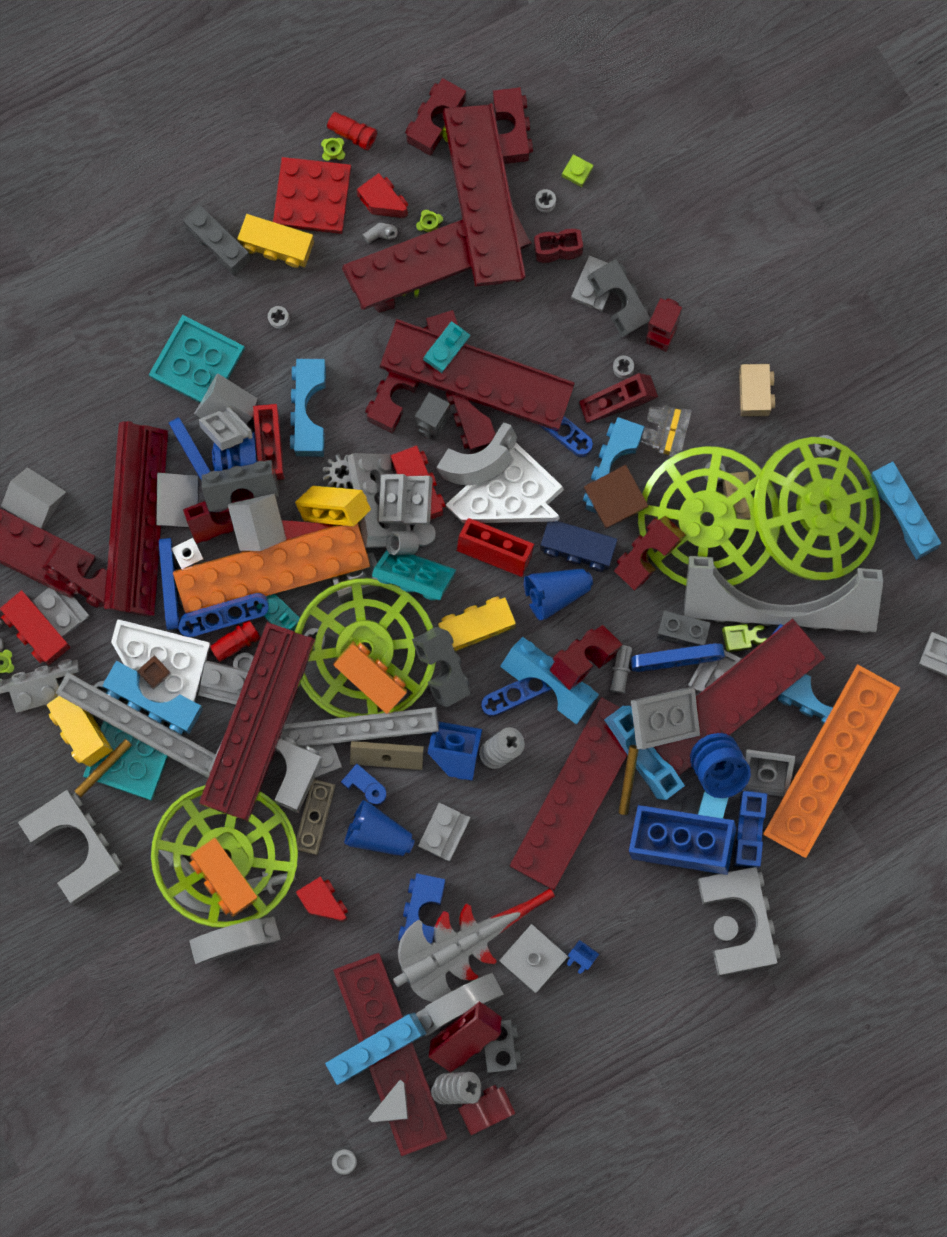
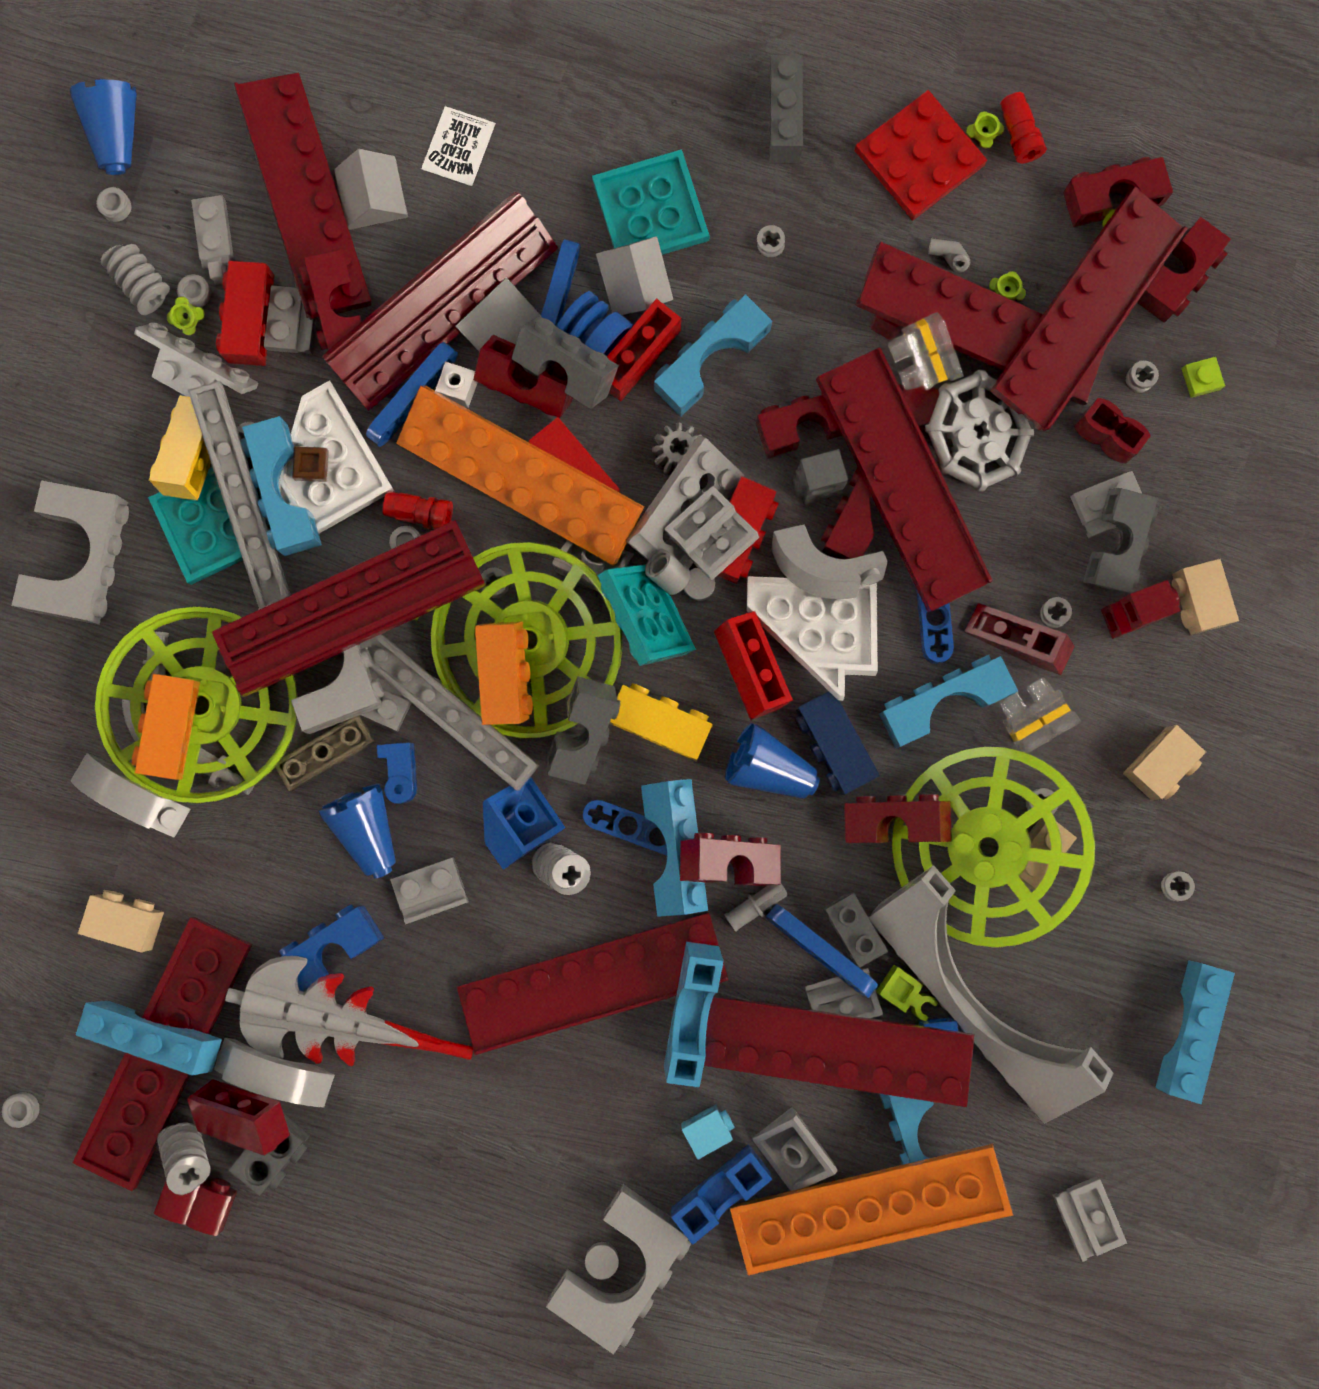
camera: 45 degrees right, 5 degrees up
pearl gold bar [74,739,132,797] -> none
blue beam [178,593,269,637] -> none
light grey plate [198,661,248,705] -> none
light grey plate [199,407,253,450] -> none
light grey slope [228,493,286,551] -> none
yellow brick [237,214,314,268] -> none
teal plate [257,594,306,632] -> none
yellow brick [295,486,371,526] -> none
red slope [296,876,348,922] -> none
dark tan tile [350,741,424,770] -> none
red slope [357,173,409,218] -> none
light grey slope [368,1080,409,1123] -> none
teal plate [423,321,470,373] -> none
light grey plate [499,924,568,994] -> none
blue tile [567,940,599,974] -> none
reddish brown tile [583,465,648,529] -> none
pearl gold bar [619,745,639,815] -> none
blue brick [629,805,736,875] -> none
light grey plate [631,687,700,749] -> none
blue wheel [690,733,751,798] -> none
lime dish [754,437,880,581] -> none
none -> tan brick [78,890,164,952]
none -> white sticker [421,106,496,186]
none -> clear hips [888,312,964,390]
none -> light grey plate [925,370,1034,492]
none -> tan brick [1172,559,1239,635]

